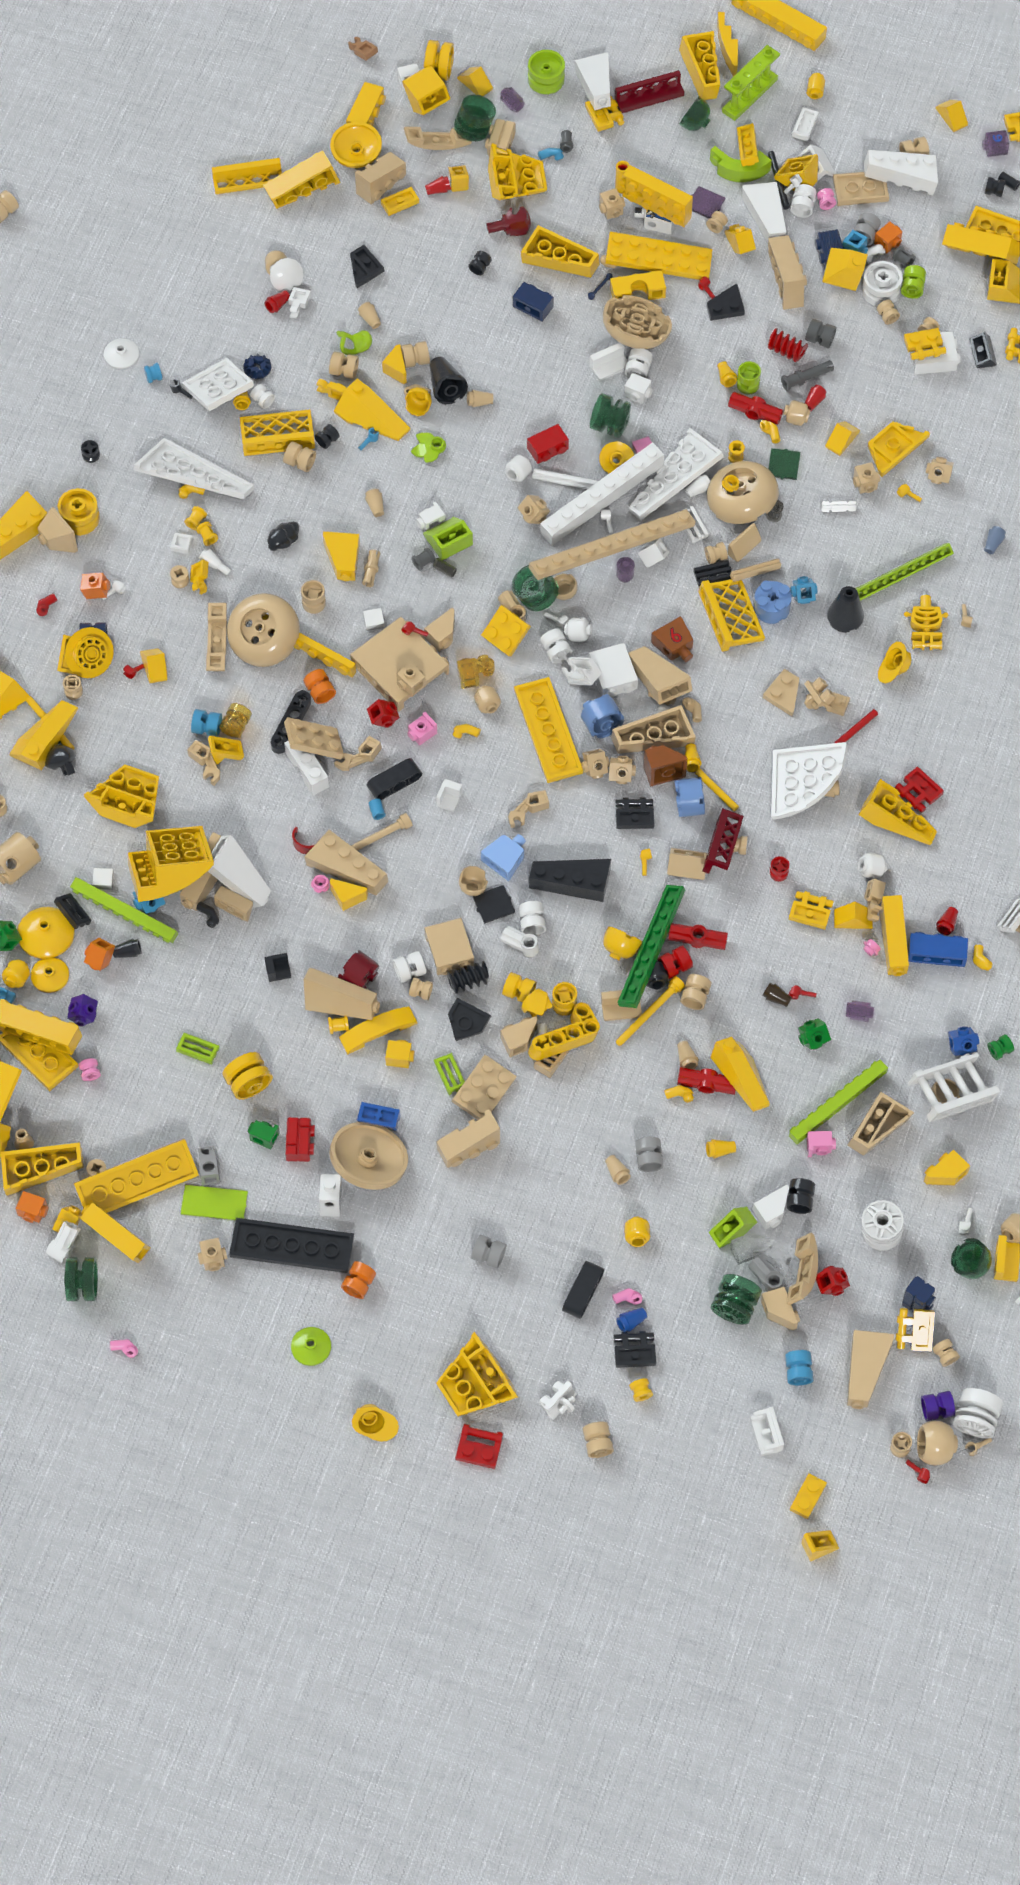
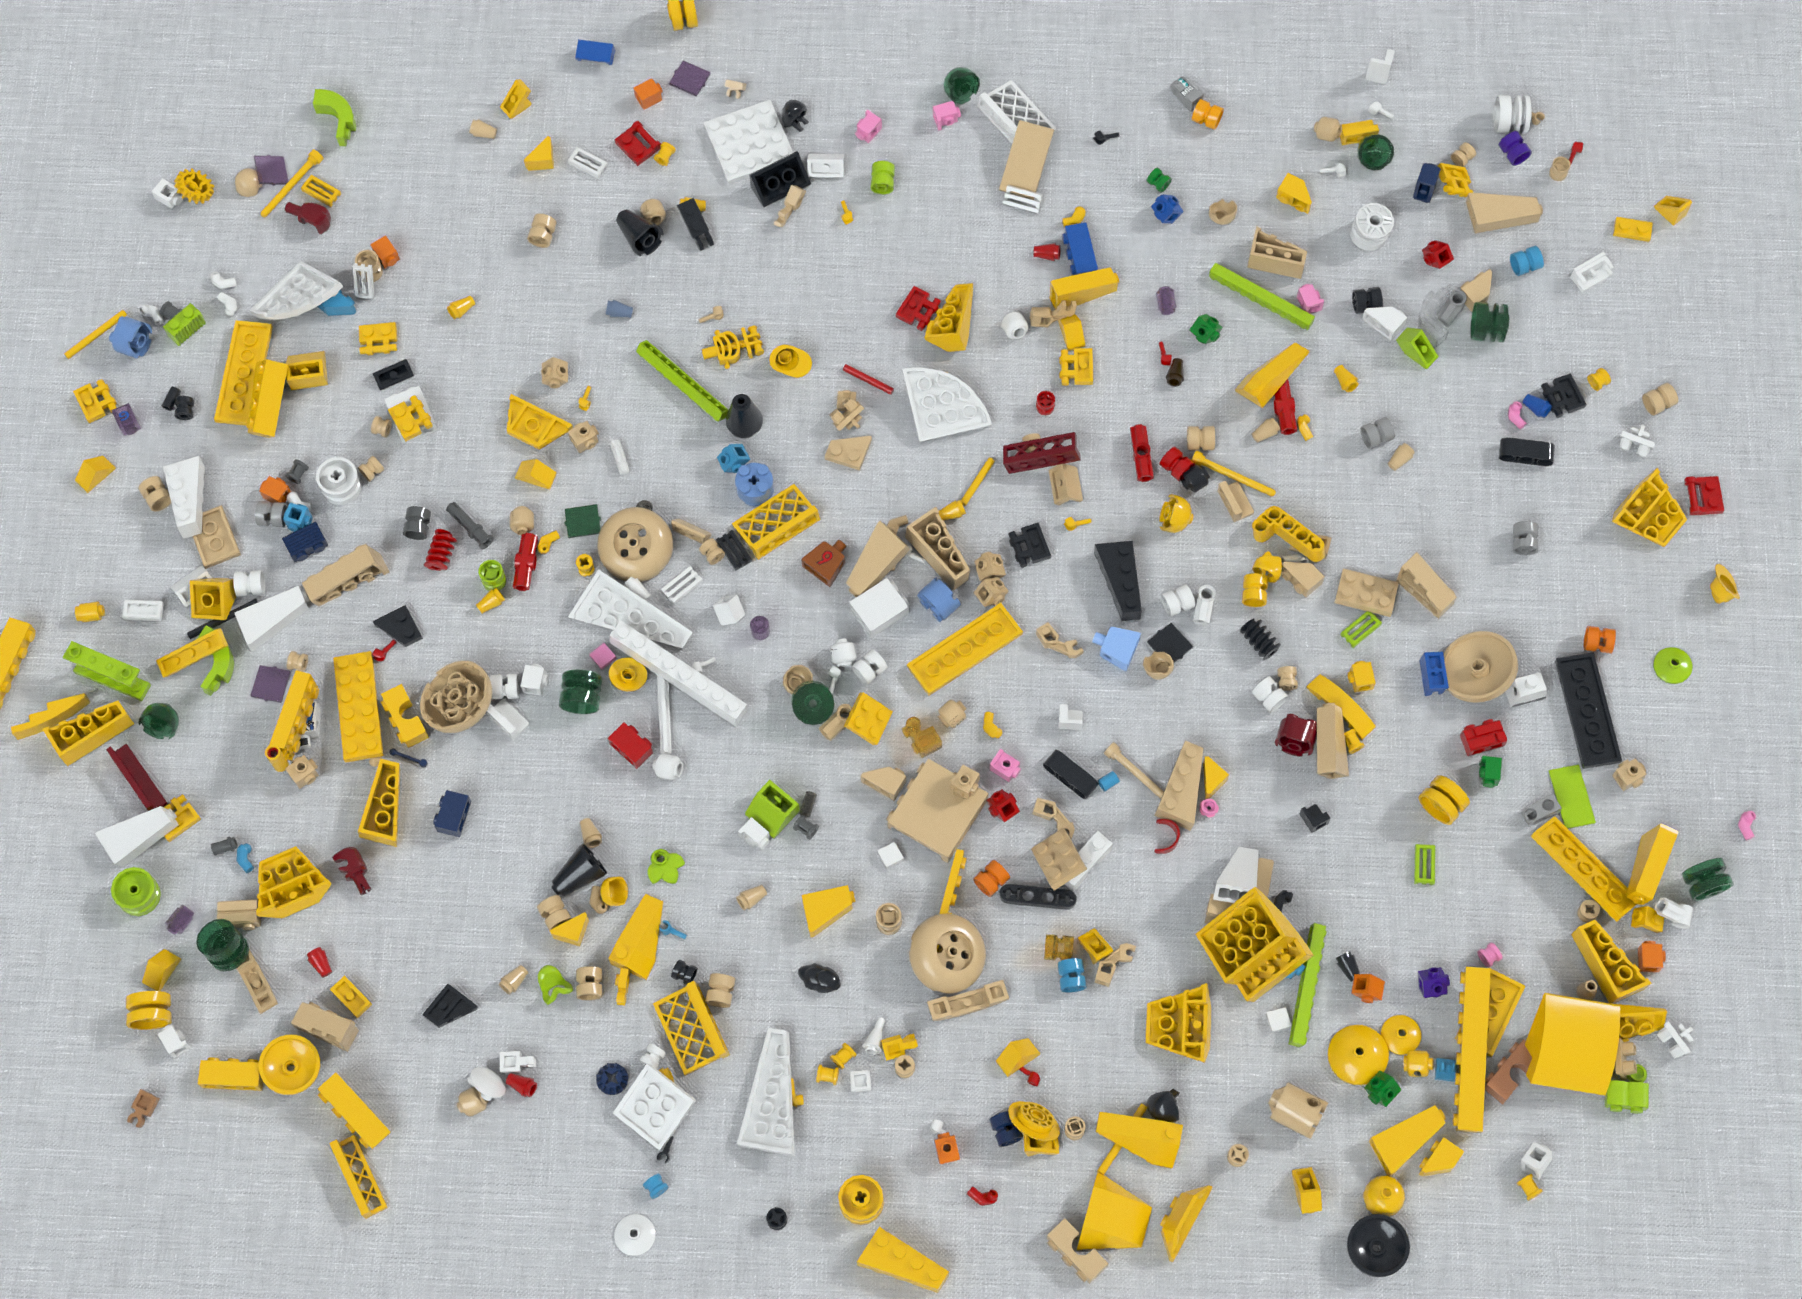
camera: 105 degrees left, 5 degrees up
tan slope [37,507,78,553] -> none
black tile [54,893,92,929] -> none
tan pin [362,550,381,587] -> none
red hand [401,621,428,637] -> none
yellow slope [402,65,450,115] -> none
tan panel [424,918,474,975] -> none
yellow slope [448,165,469,192] -> none
black plate [448,998,492,1041] -> none
black wheel [468,251,492,276] -> none
tan brick [517,495,550,524] -> none
tan plate [529,509,696,580] -> none
yellow wheel [552,982,577,1016] -> none
white hinge [562,657,602,686] -> none
green tile [617,885,685,1008] -> none
yellow head [624,1216,651,1247] -> none
dark orange slope [643,745,687,787] -> none
medium blue brick [675,777,705,817] -> none
yellow plate [722,475,739,492] -> none
yellow slope [724,224,756,254] -> none
tan axle [730,559,781,582] -> none
white hand [784,174,803,194] -> none
tan slope [787,1233,818,1305] -> none
red cone [805,385,827,412] -> none
bright pink wheel [817,188,836,210] -> none
yellow slope [822,248,868,291] -> none
bright pink plate [863,939,881,956] -> none
lime wheel [901,265,926,299] -> none
white fence [908,1053,1000,1122] -> none
tan wheel [917,1421,958,1466] -> none

